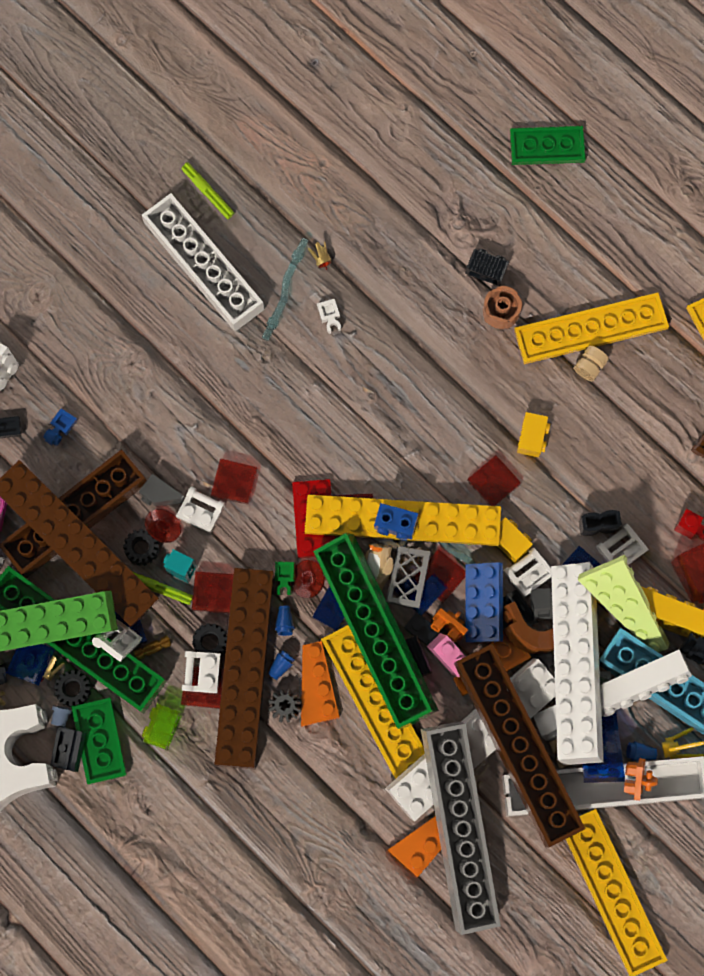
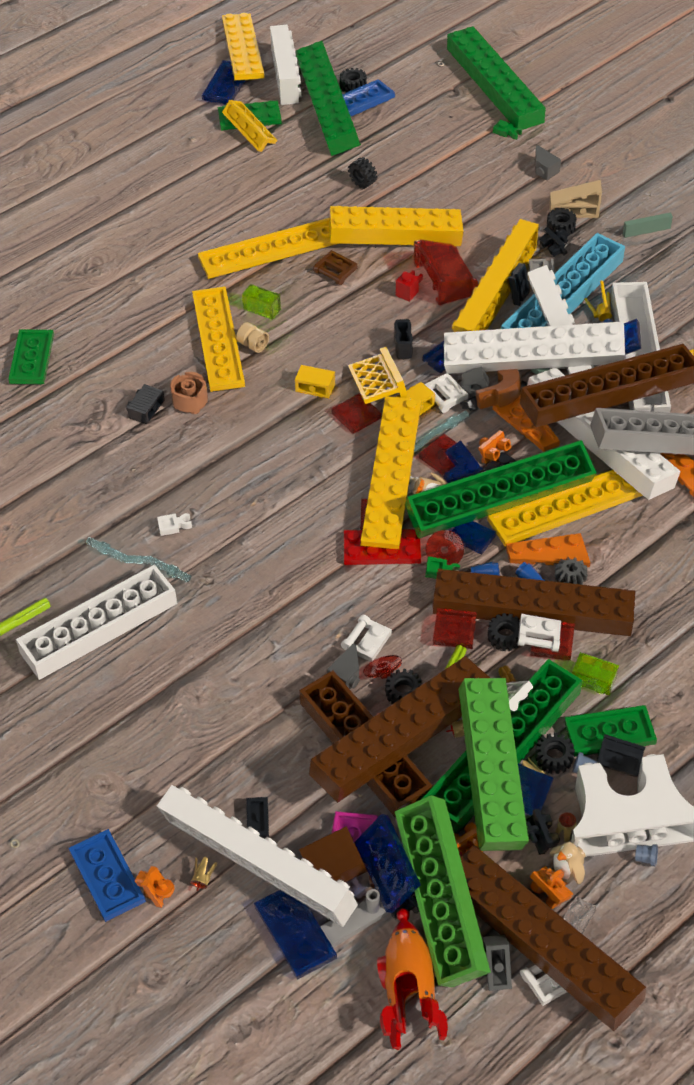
camera: 85 degrees left, 25 degrees down
blue plate [43,408,77,446] -> none
teal brick [163,549,197,584] -> none
clear red plate [211,459,258,505] -> none
pearl gold piece [308,241,331,270] -> none
blue brick [374,503,418,541] -> none
light grey window [386,546,431,608] -> none
bright pink brick [427,633,466,677] -> none
blue plate [465,562,503,643] -> none
yellowish green wing [578,555,669,652] -> none
white plate [596,523,649,565] -> none
orange hips [624,758,658,801] -> none
none -> clear neon green brick [242,284,281,320]
none -> yellow fence [348,347,407,404]

